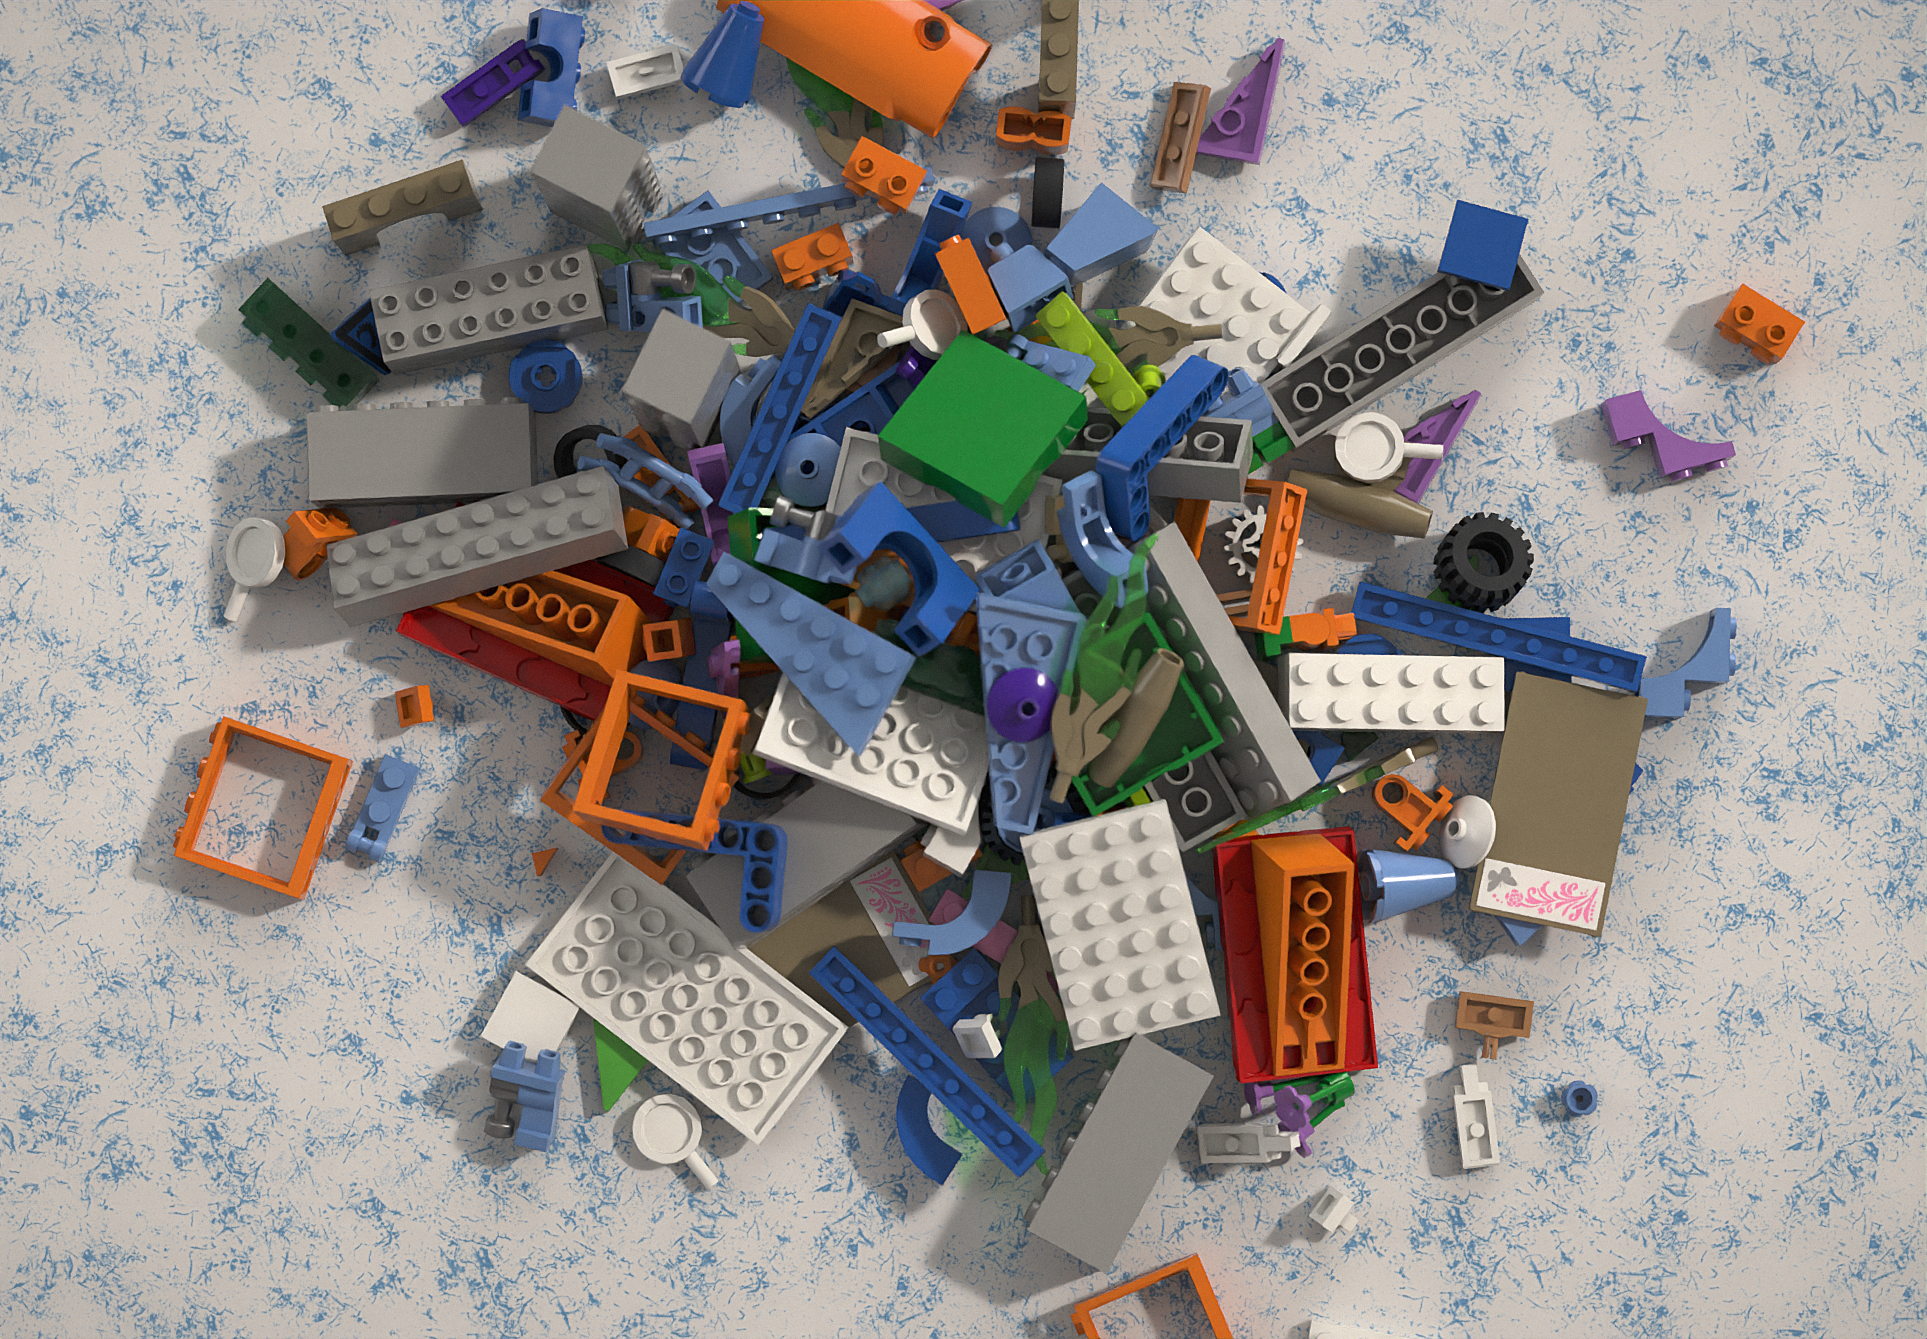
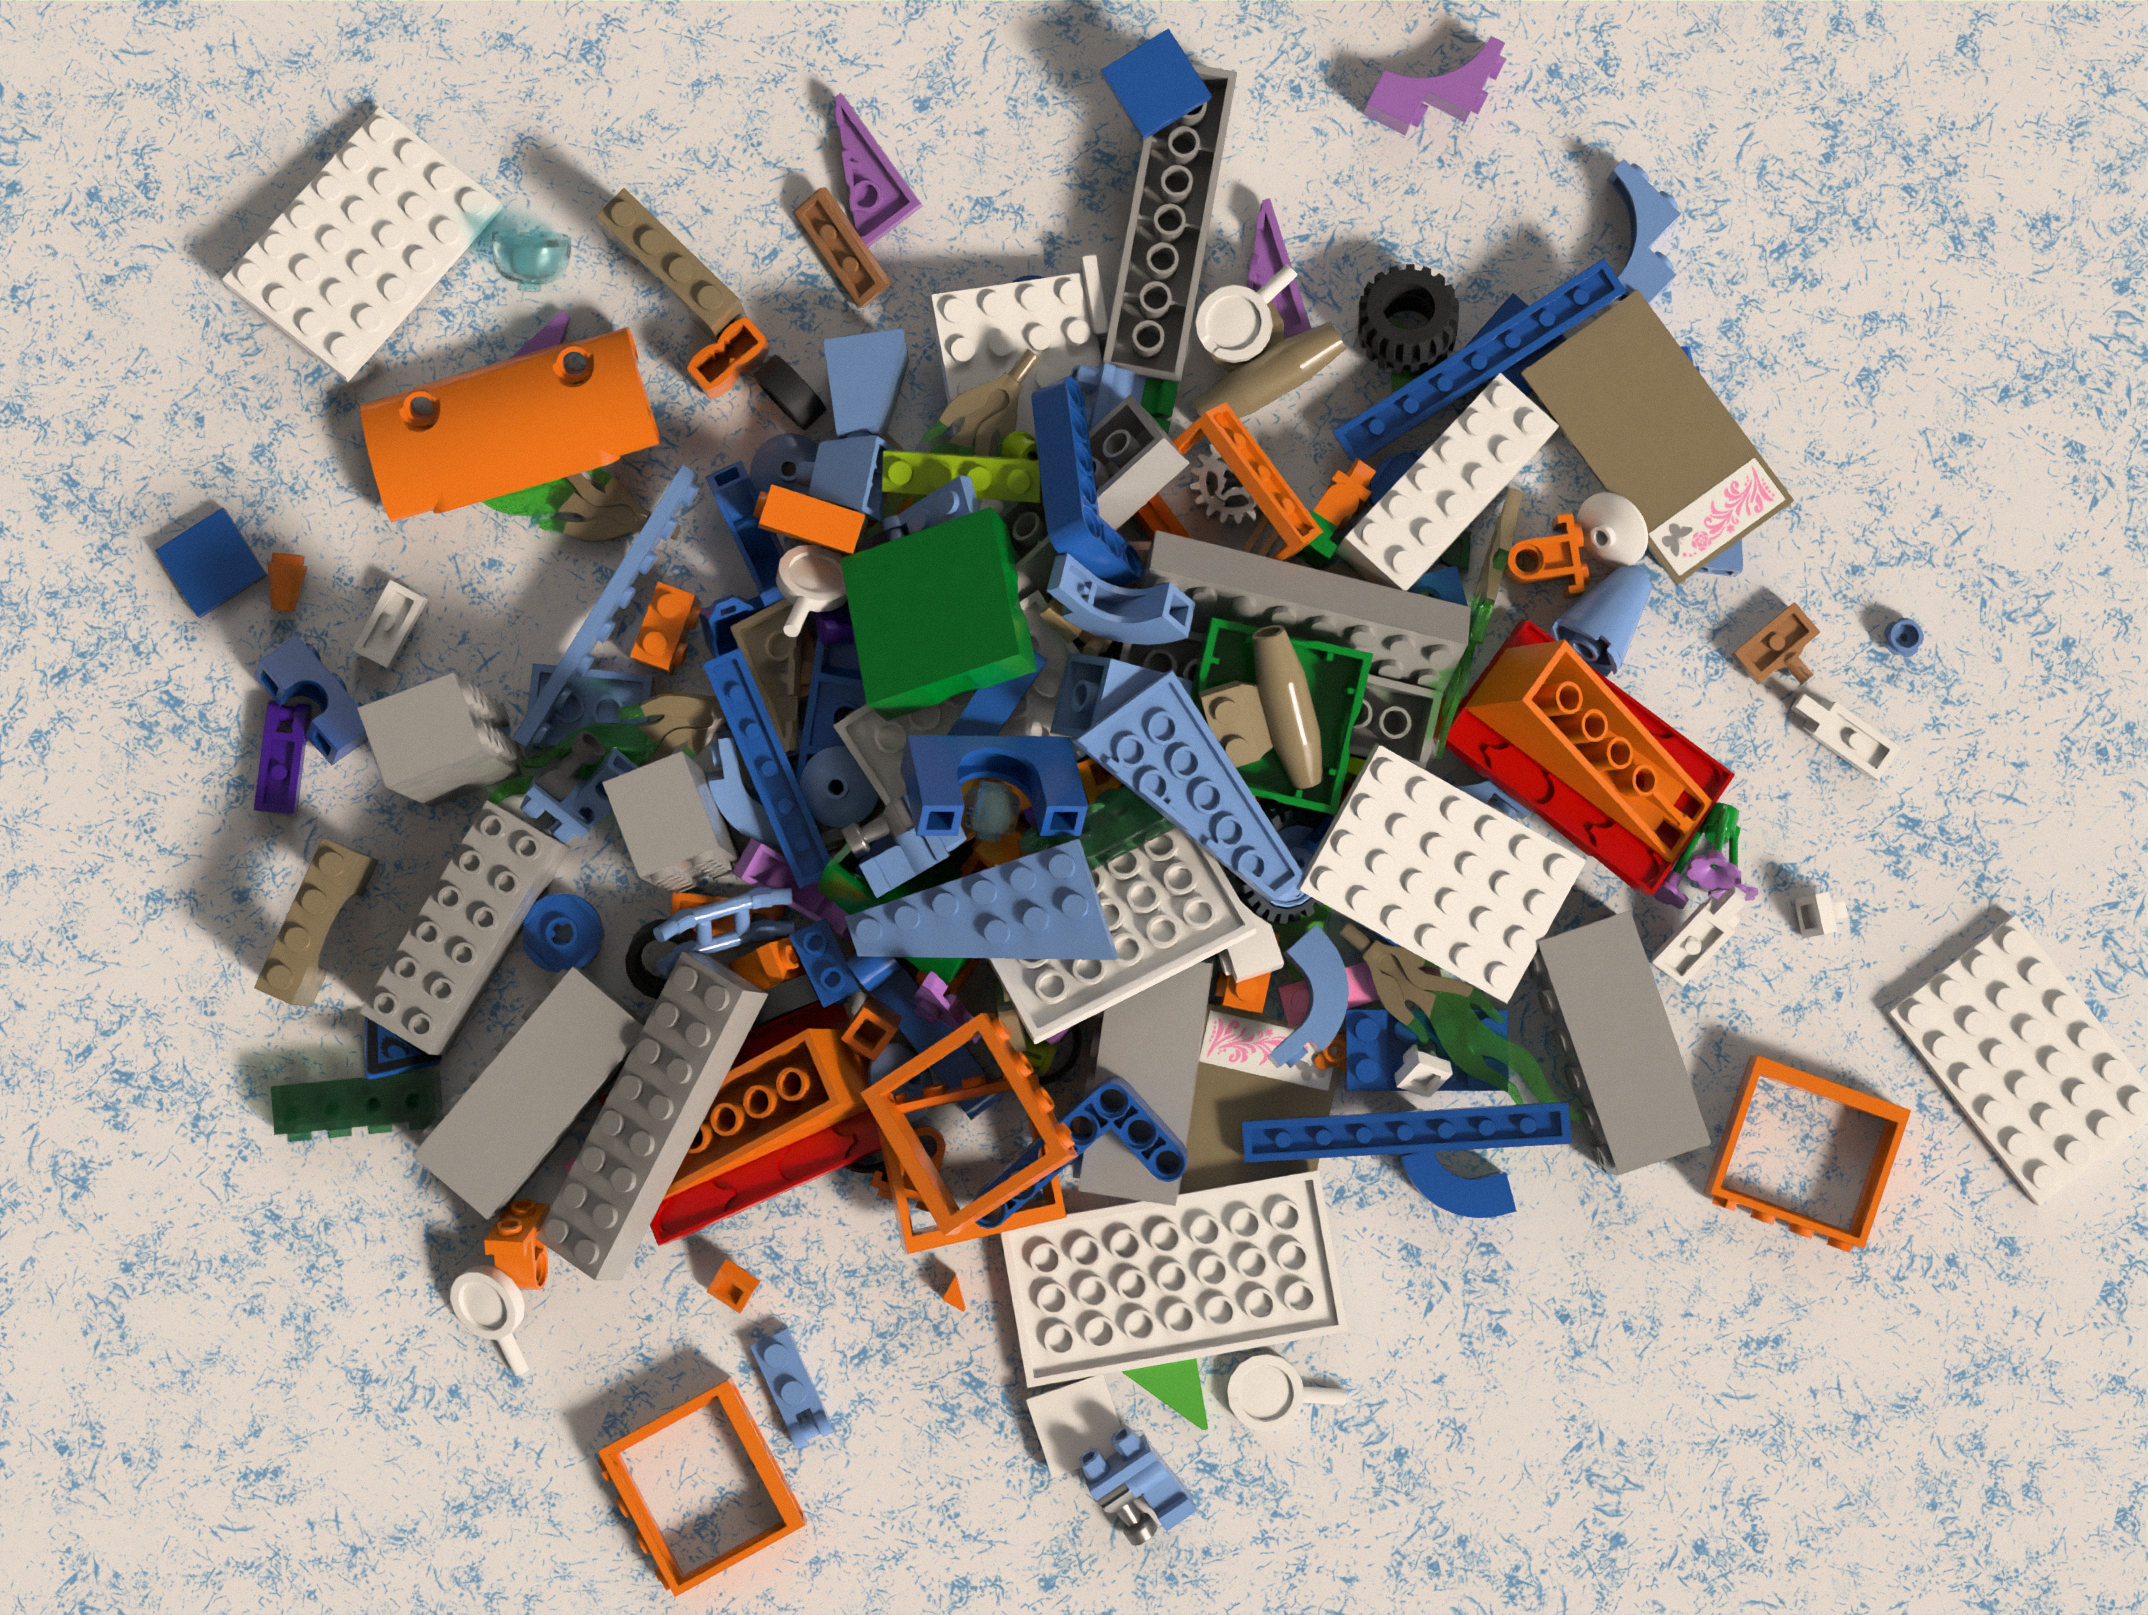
camera: 50 degrees left, 0 degrees up
blue cone [680,1,764,108] -> none
orange brick [841,136,927,215] -> none
dark purple dish [986,667,1059,742] -> none
piece [1049,534,1159,803] -> none

